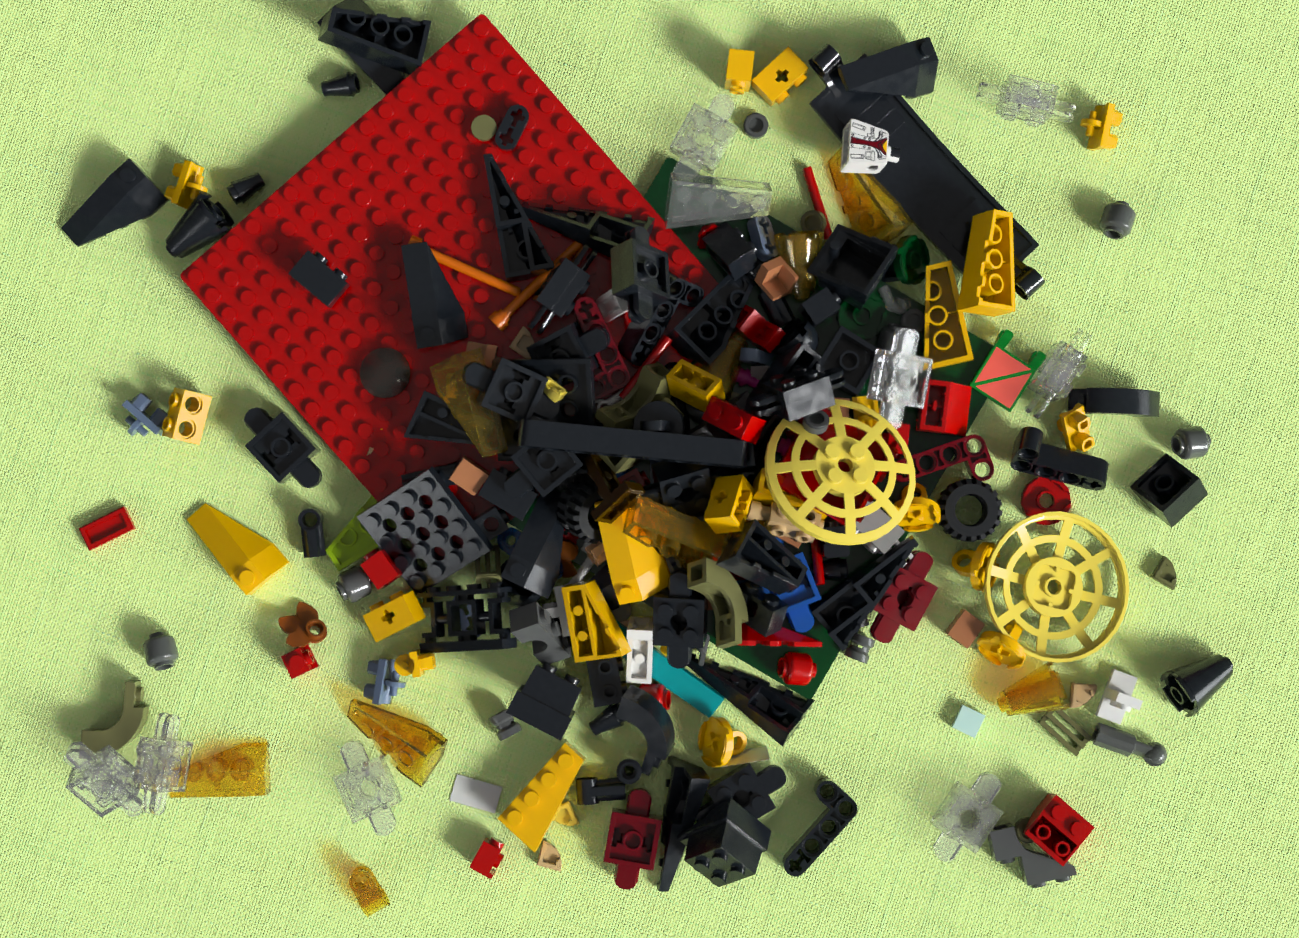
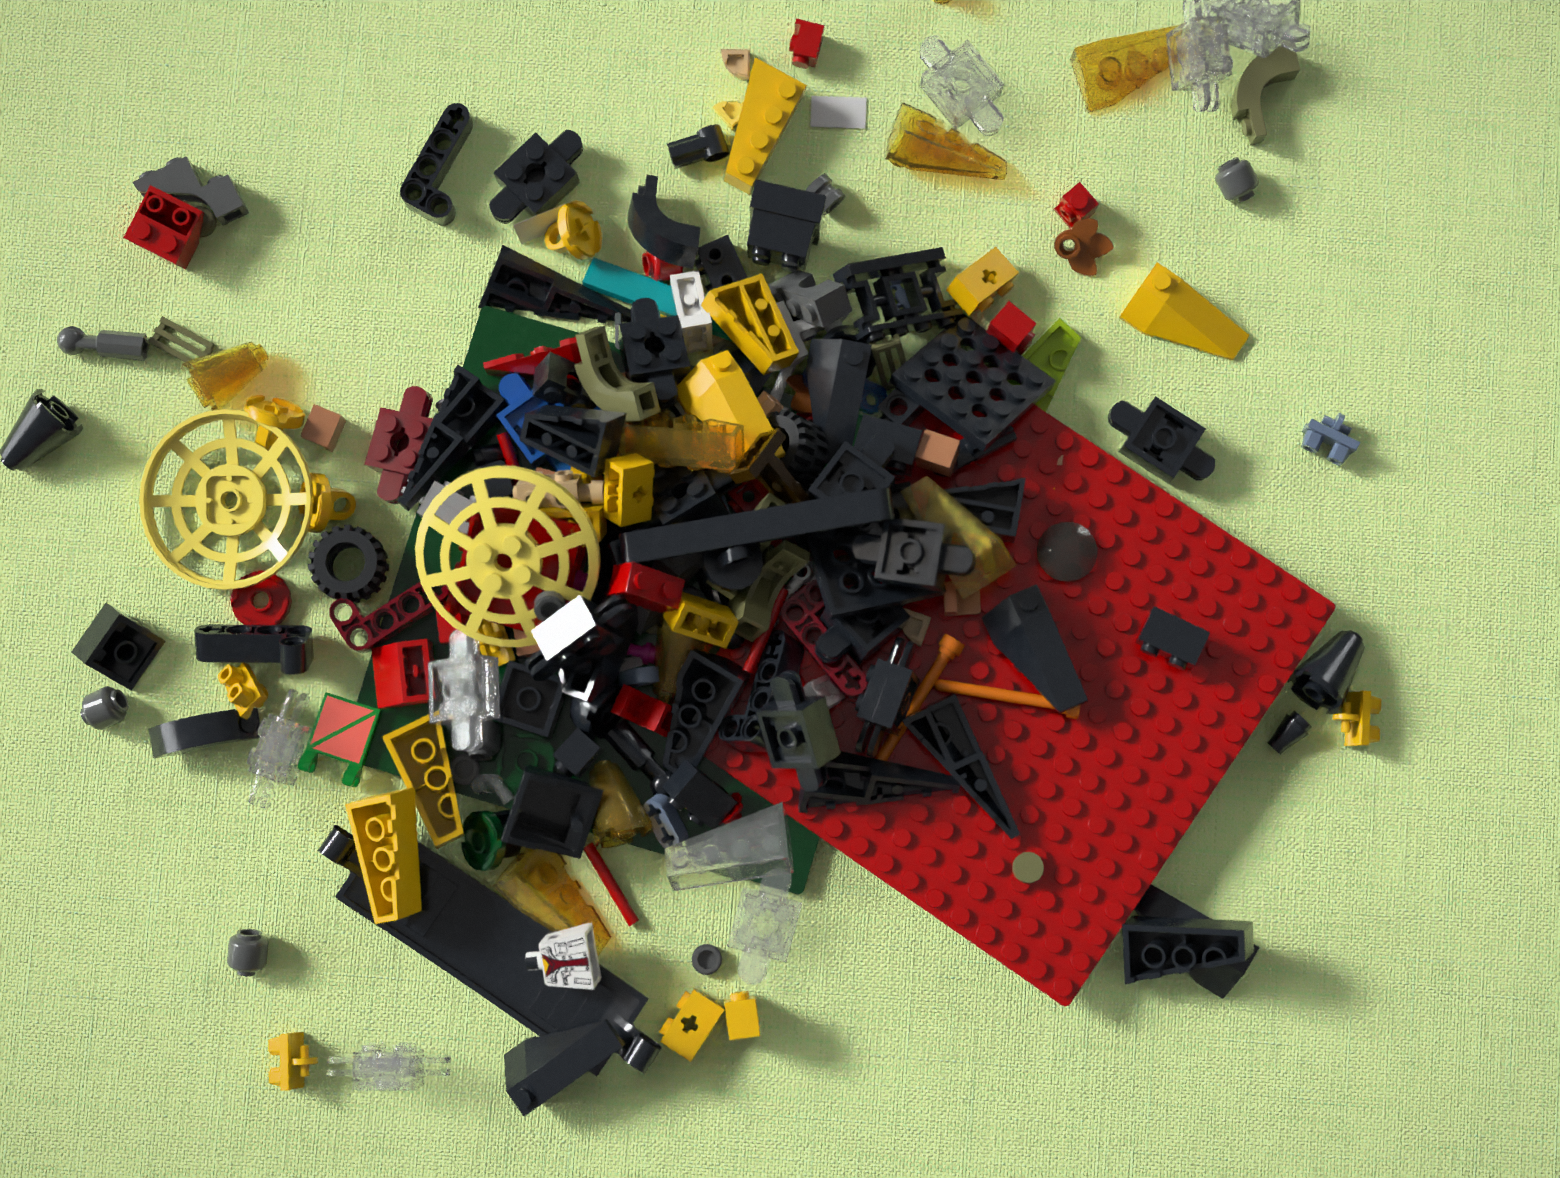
camera: 165 degrees right, 5 degrees down
black wedge [61,158,169,247] -> none
red tile [78,506,136,551] -> none
yellow brick [162,387,212,445] -> none
black piece [298,508,327,558] -> none
black cone [321,72,360,97] -> none
dark grey head [335,566,373,603] -> none
sand blue hips [363,658,406,705] -> none
yellow hips [394,649,436,678] -> none
black beam [495,104,529,152] -> none
light yellow tile [543,376,567,403] -> none
black cone [589,703,625,736] -> none
dark red brick [603,788,662,890] -> none
black cone [616,759,642,784] -> none
black wedge [657,756,711,892] -> none
black piece [677,798,771,887] -> none
nougat panel [754,256,799,301] -> none
red head [778,652,817,686] -> none
olive tile [800,210,827,235] -> none
dark grey wheel [844,633,876,664] -> none
yellow tile [893,483,941,532] -> none
clear brick [930,772,1004,862] -> none
light aqua tile [951,704,985,738] -> none
tan tile [1069,682,1097,708] -> none
white bracket [1095,668,1143,725] -> none
olive tile [1150,556,1177,590] -> none

